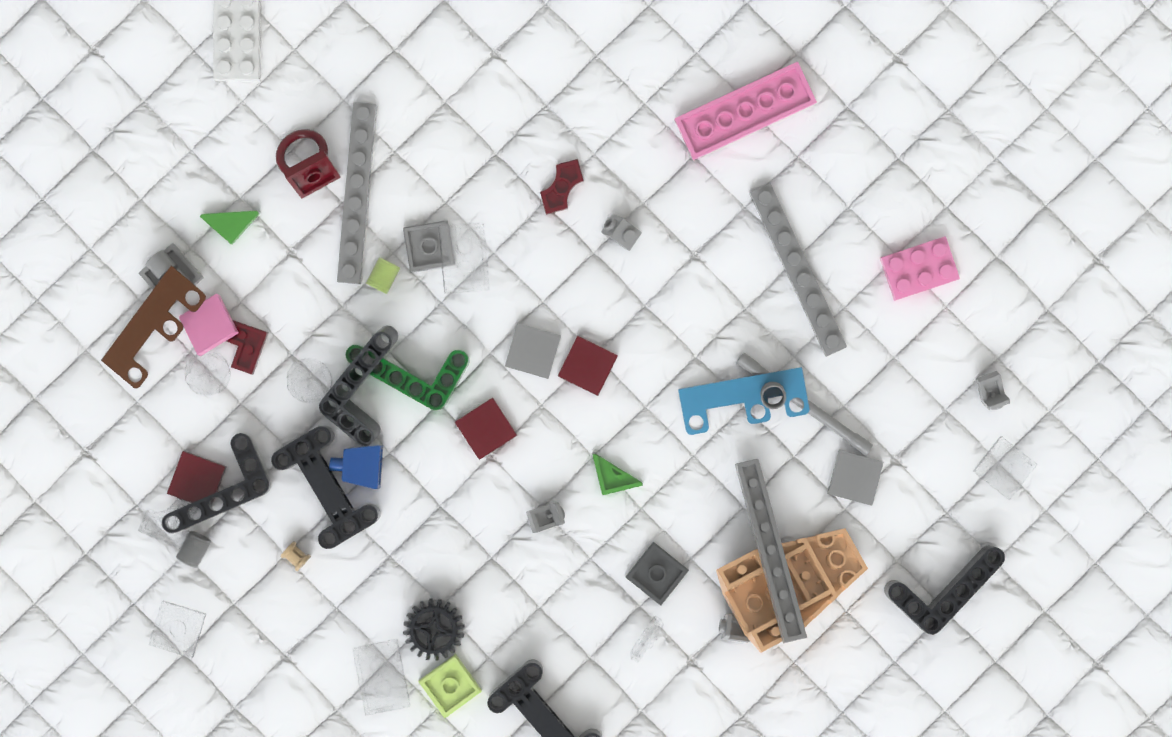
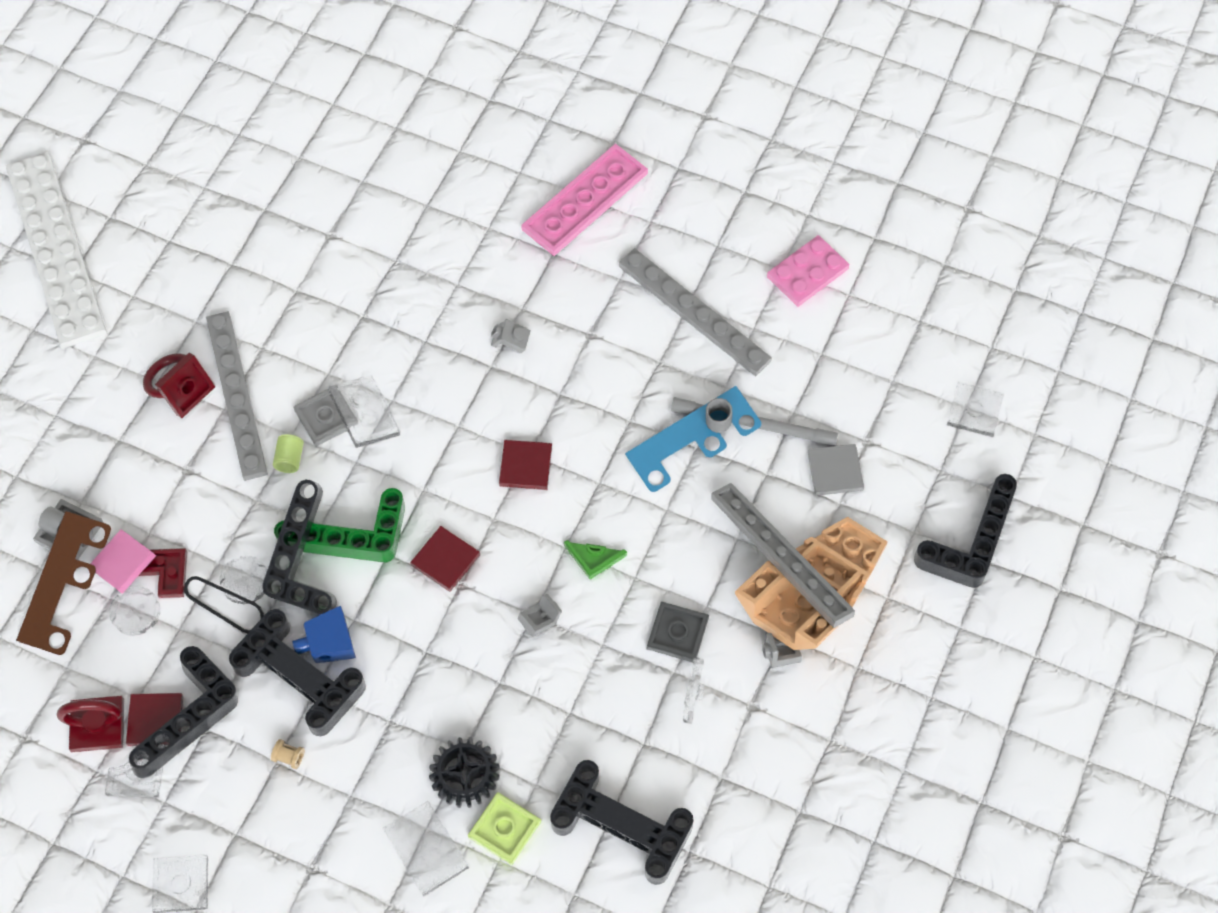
camera: 15 degrees left, 25 degrees down
light grey piece [176,531,211,568] -> none
bright green tile [199,211,260,245] -> none
light grey tile [505,323,561,379] -> none
dark red tile [540,159,584,215] -> none
light grey bracket [976,371,1010,410] -> none
none -> dark red tile [56,695,124,753]
none -> black piece [184,576,264,634]

